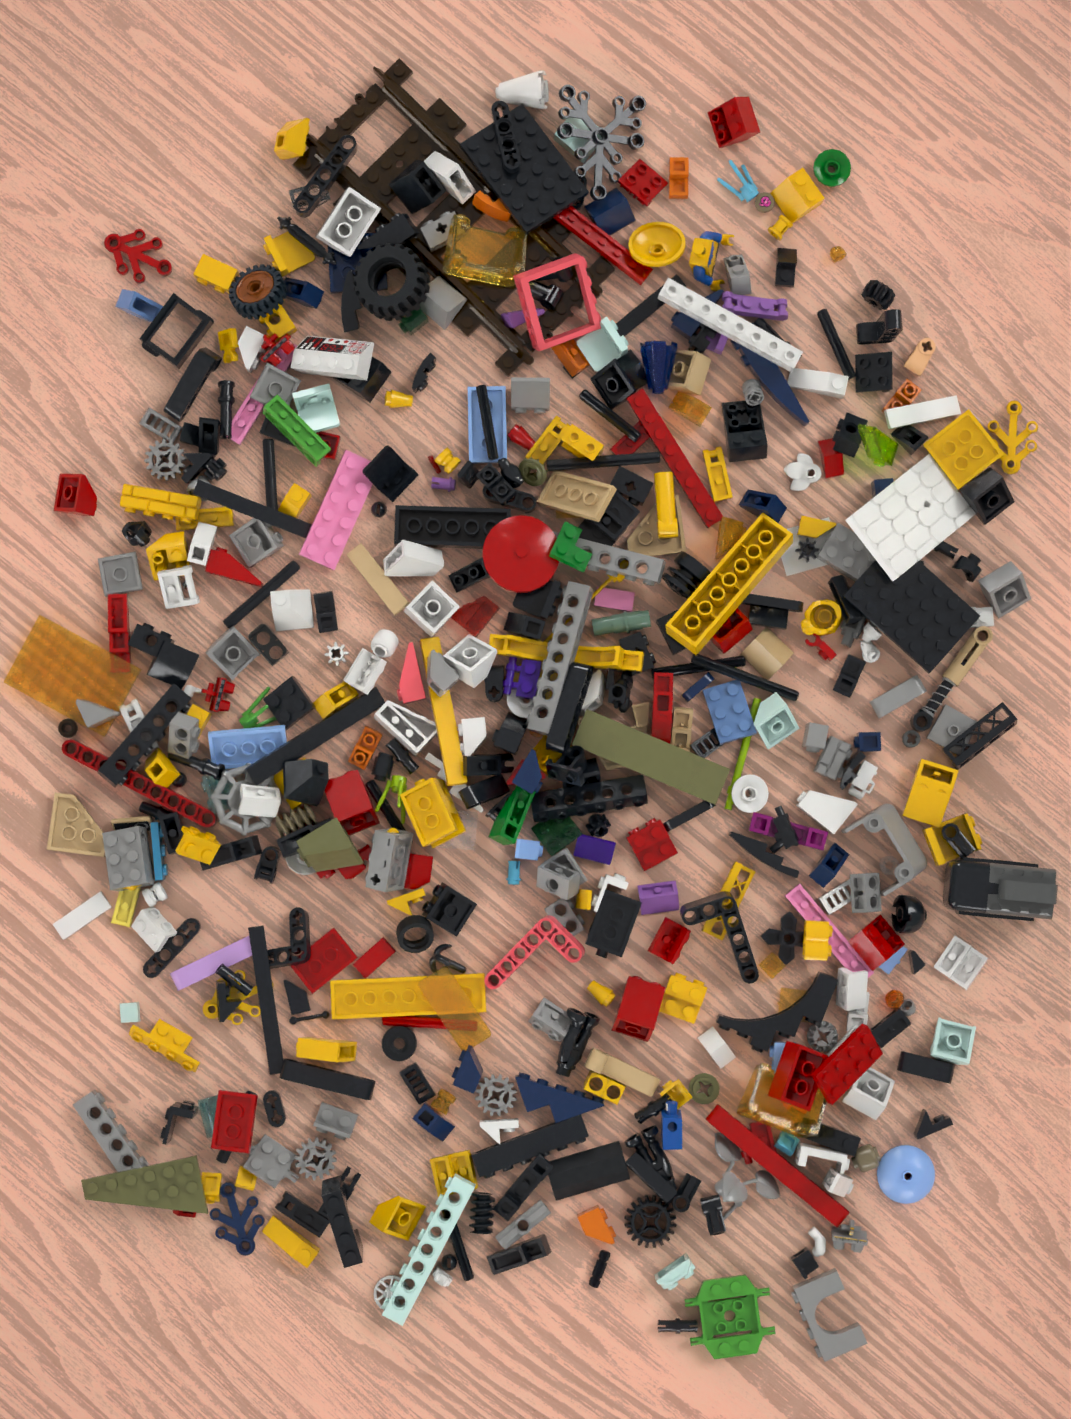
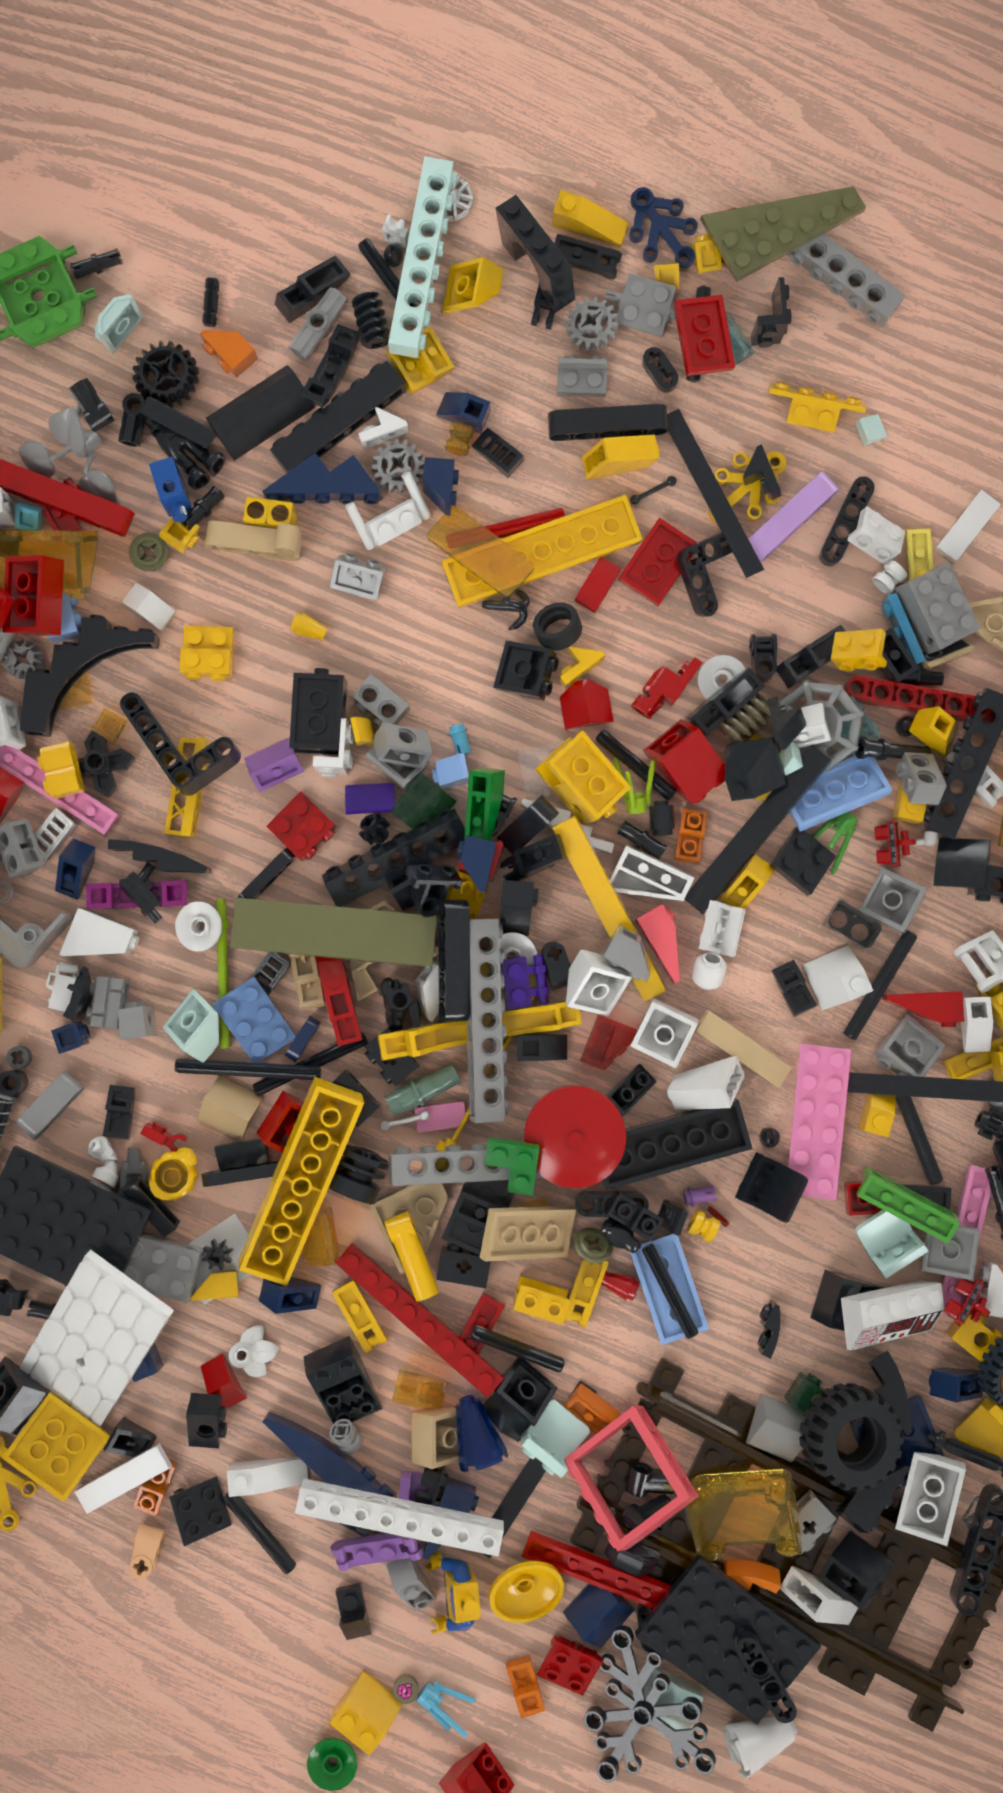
camera: 165 degrees right, 0 degrees up
black pin [215,963,253,996] -> none
black tile [283,979,311,1015] -> none
olive slope [296,818,364,872] -> none
white gear [324,642,349,666] -> none
light grey piece [365,828,414,892] -> none
black tyre [382,1026,417,1061] -> none
yellow cone [384,389,413,408] -> none
white slope [458,717,487,756] -> none
coral beam [484,915,585,989] -> none
medium lavender slope [501,308,545,328] -> none
light grey slope [511,377,550,414] -> none
black bracket [513,580,563,620] -> none
black axle [547,452,660,471] -> none
black piece [556,1008,600,1077] -> none
red slope [611,976,666,1042] -> none
red bracket [647,917,691,964] -> none
yellow bush [768,215,793,240] -> none
clear yellow hinge [830,246,847,262] -> none
black beam [856,309,903,345] -> none
clear neon green slope [858,424,899,467] -> none
black gear [861,280,895,310] -> none
none -> white plate [345,471,431,550]
none -> white hinge [381,1111,430,1131]
none -> black slope [604,1541,660,1577]
none -> black slope [767,697,806,750]
none -> light aqua slope [779,742,803,776]

